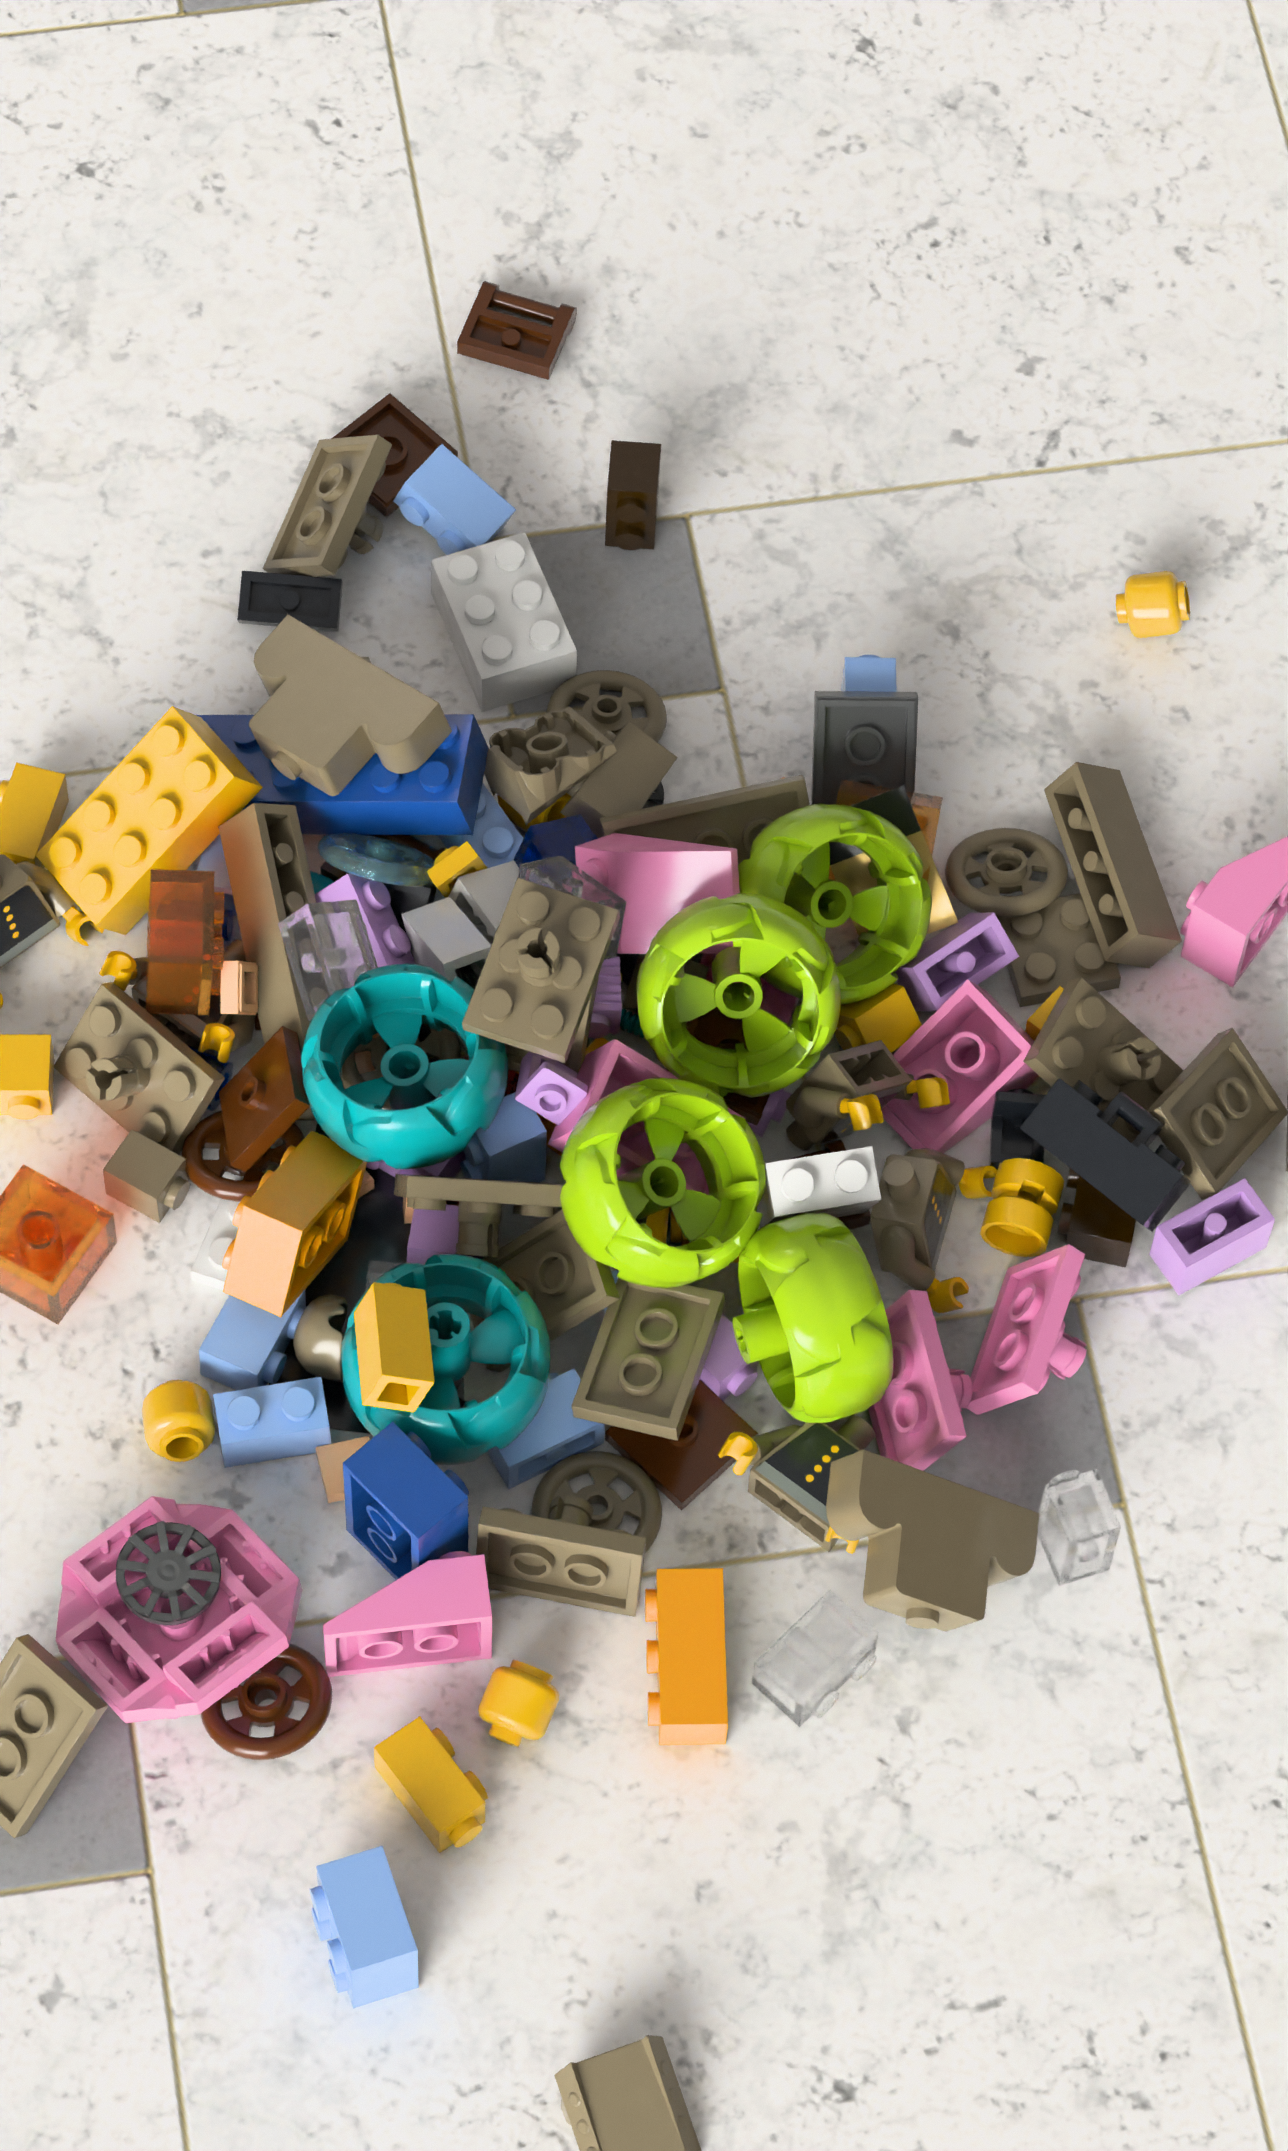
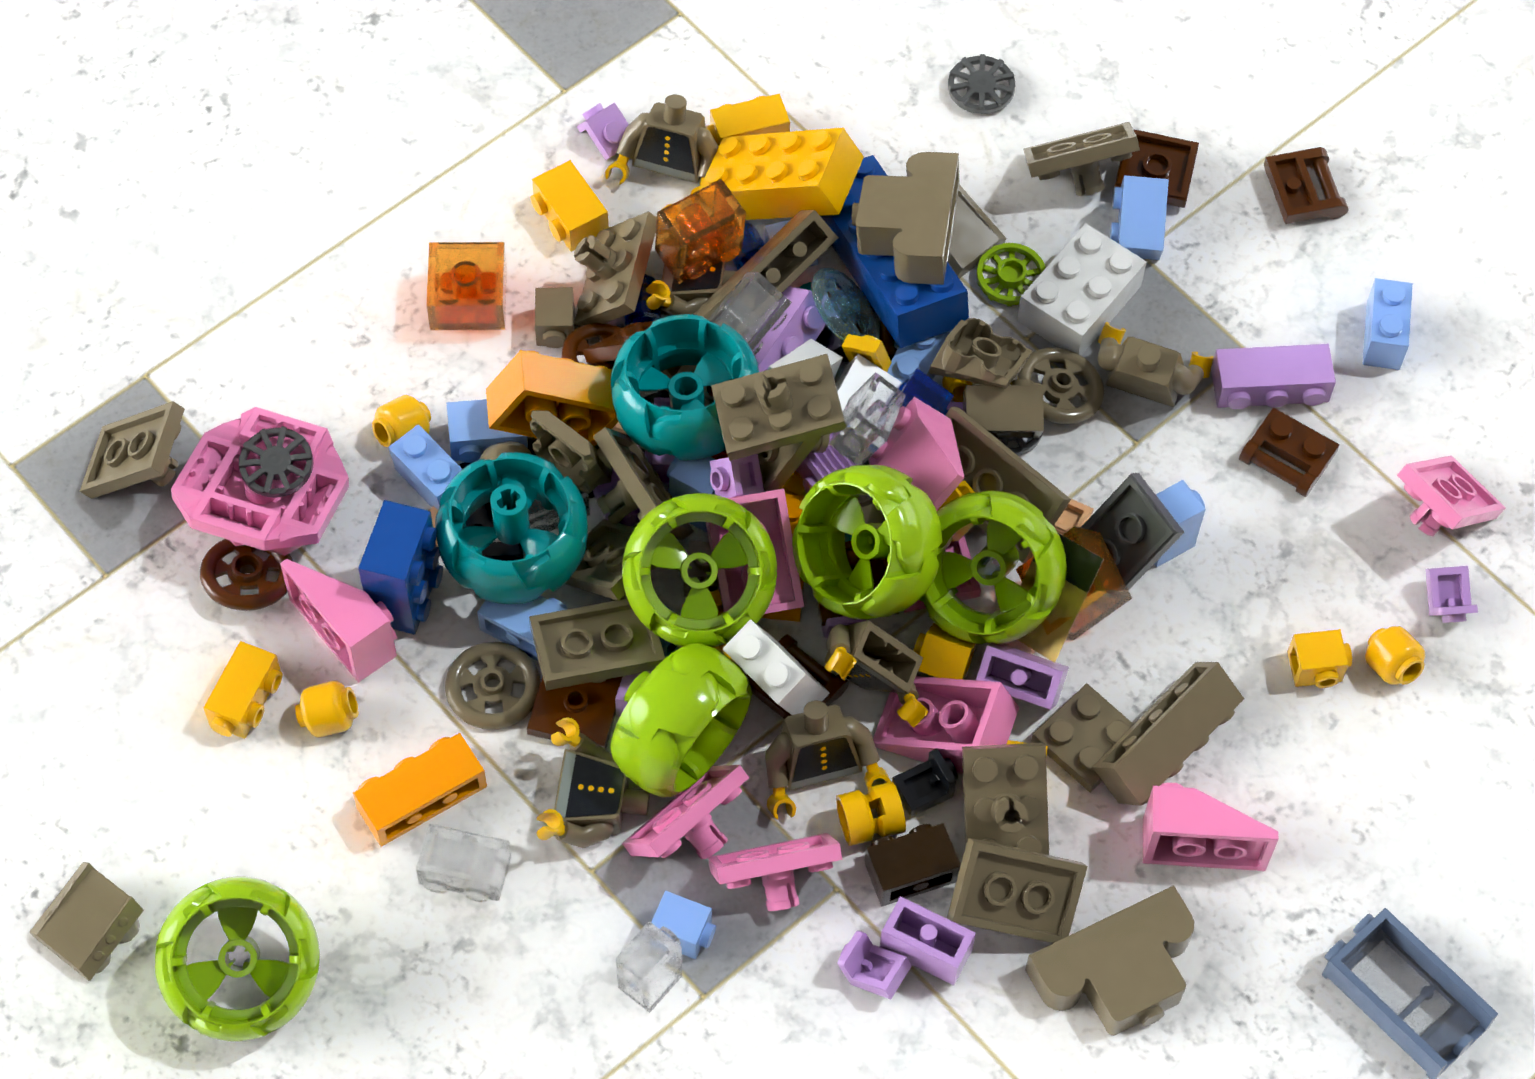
camera: 60 degrees right, 0 degrees up
light nougat tile [221,961,258,1015] -> none
black plate [237,571,343,632] -> none
light blue brick [309,1846,419,2008] -> none
yellow brick [354,1282,435,1412] -> none
dark tan plate [476,1495,646,1617] -> none
dark brown brick [605,440,661,550] -> none
dark tan brick [826,1450,1039,1632] -> none
dark tan plate [945,828,1068,917] -> none
black piece [1020,1078,1191,1232] -> none
none -> lime wheel [155,876,320,1041]
none -> dark tan slope [530,411,612,494]
none -> light blue brick [649,890,716,959]
none -> lavender bracket [837,930,912,1000]
none -> dark grey wheel [948,54,1015,114]
none -> lime wheel [977,243,1046,307]
none -> dark tan torso [1097,322,1214,407]
none -> lavender brick [1211,344,1336,409]
none -> reddish brown plate [1239,407,1340,497]
none -> yellow brick [1287,629,1352,688]
none -> light blue brick [1362,278,1413,370]
none -> bright pink plate [1397,455,1506,536]
none -> lavender bracket [1425,566,1478,623]

